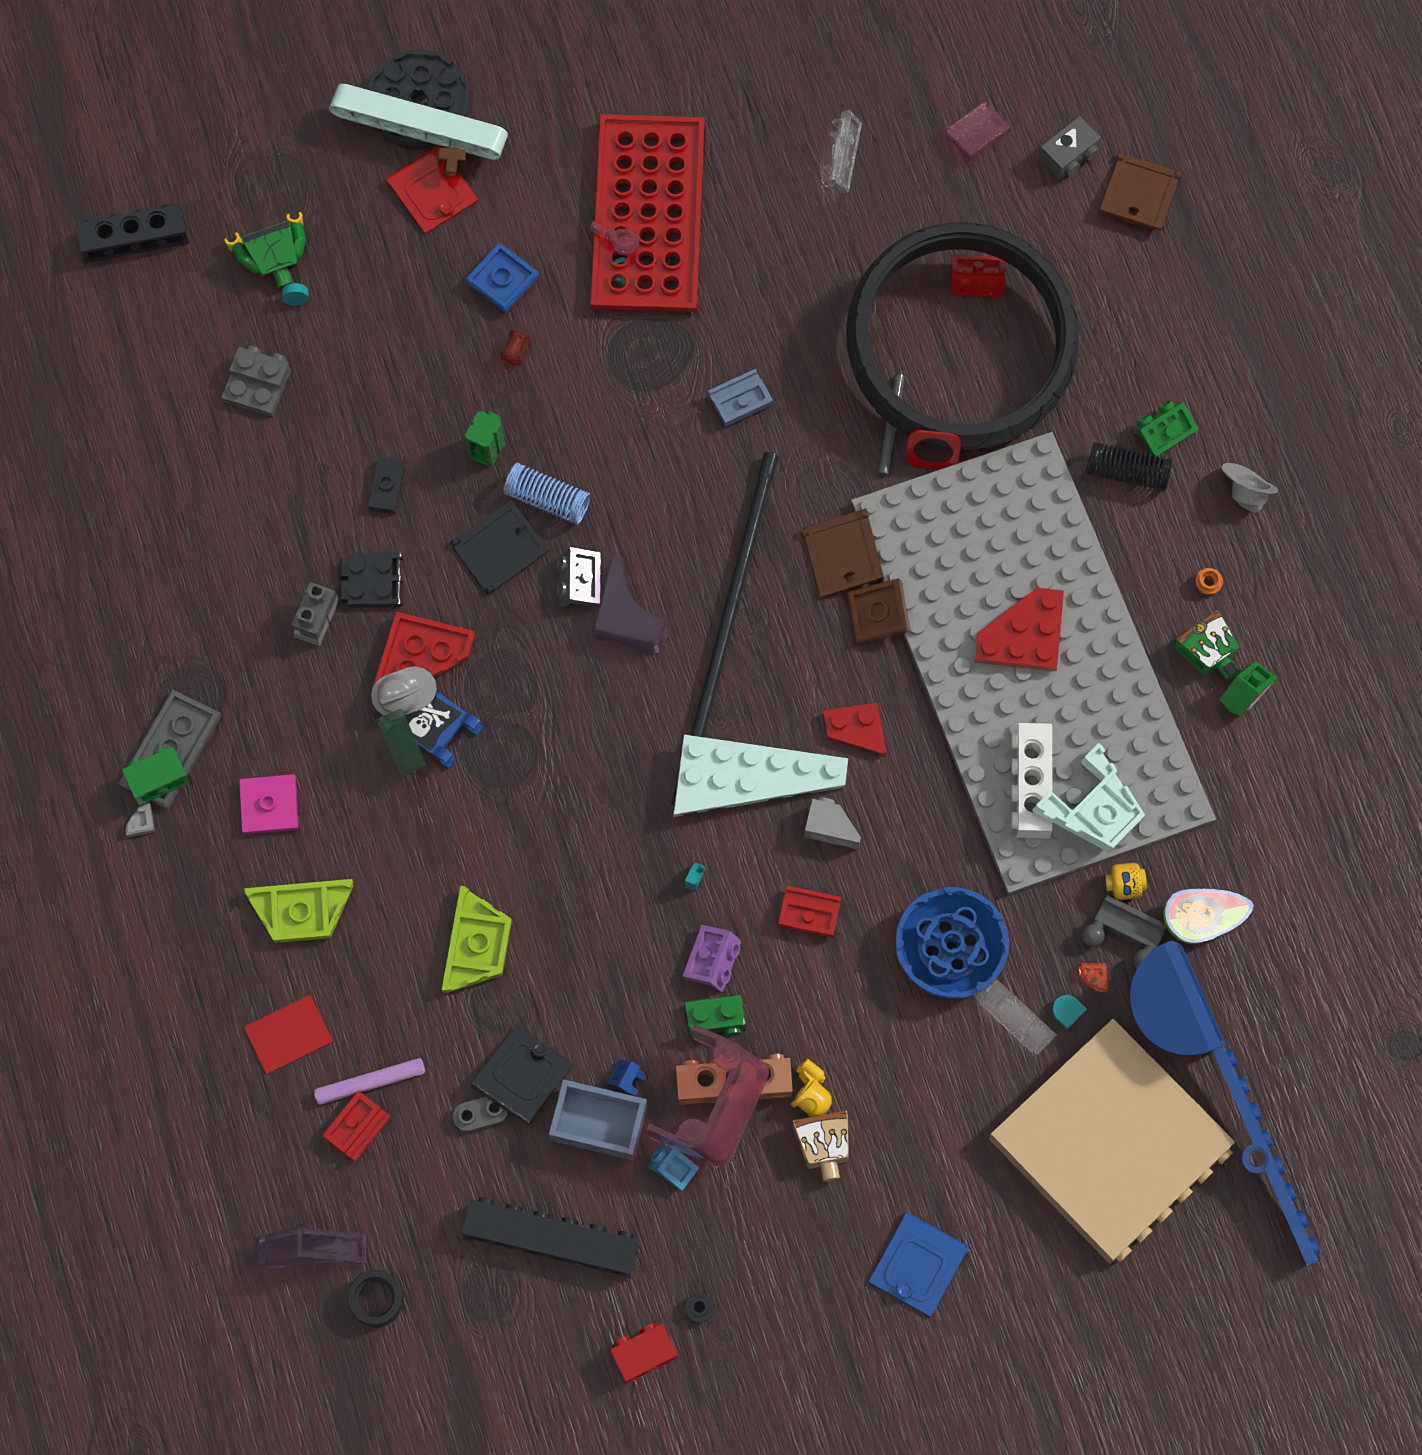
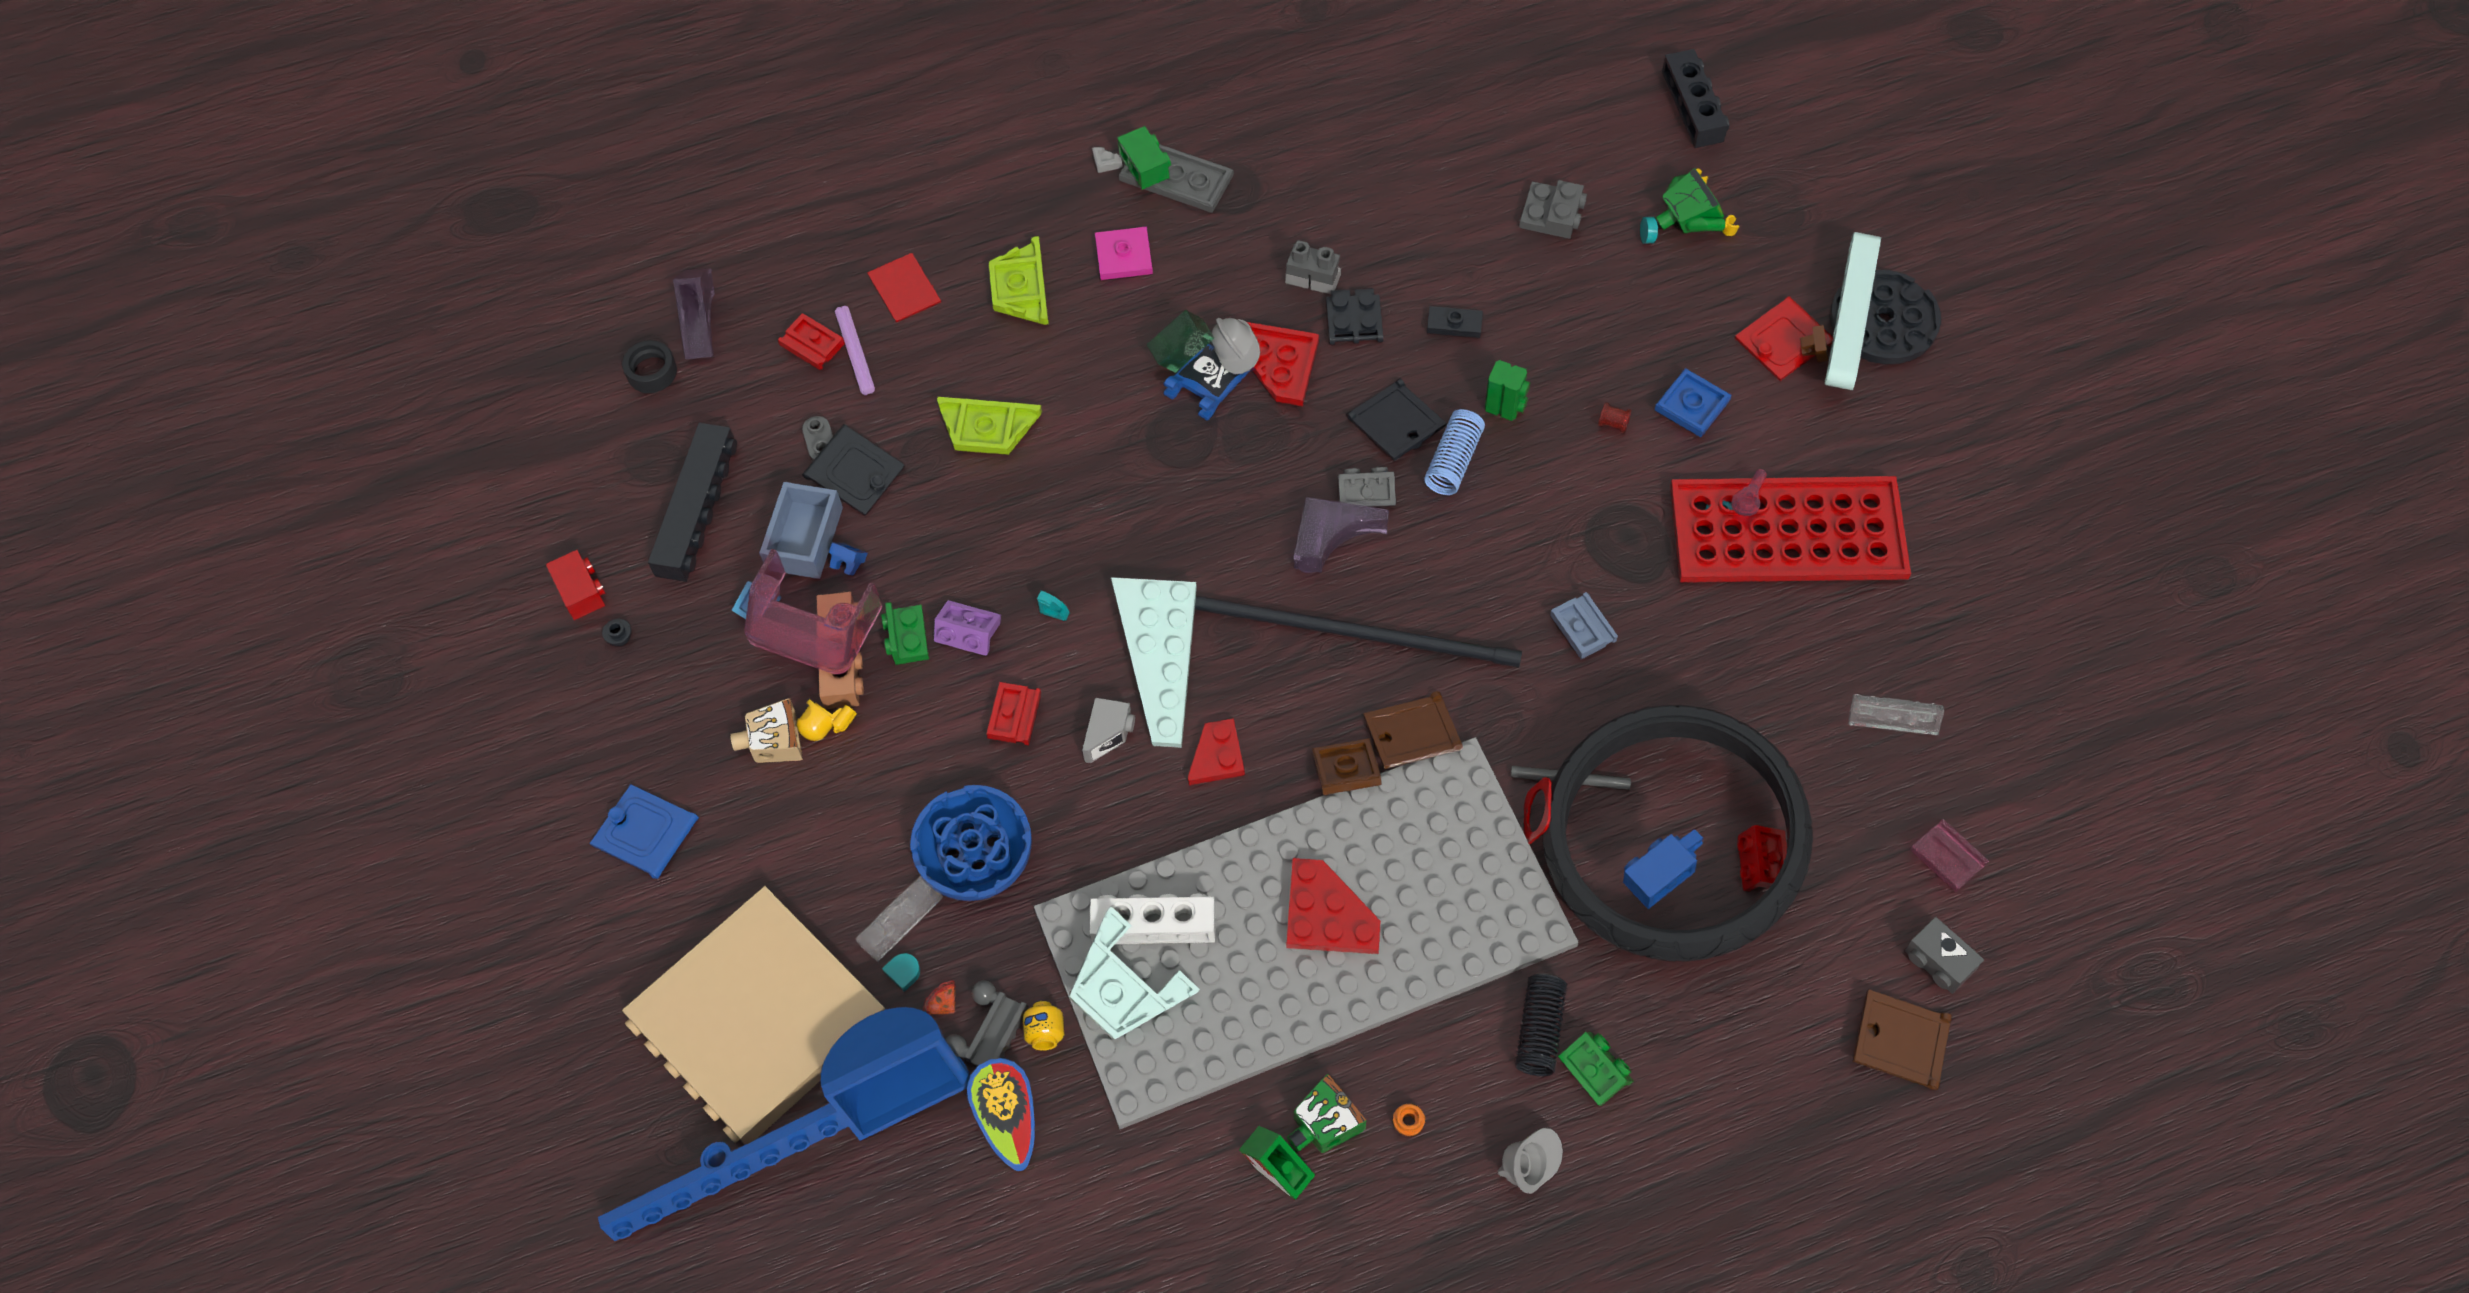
camera: 90 degrees right, 10 degrees down
none -> blue hinge [1623,829,1703,909]

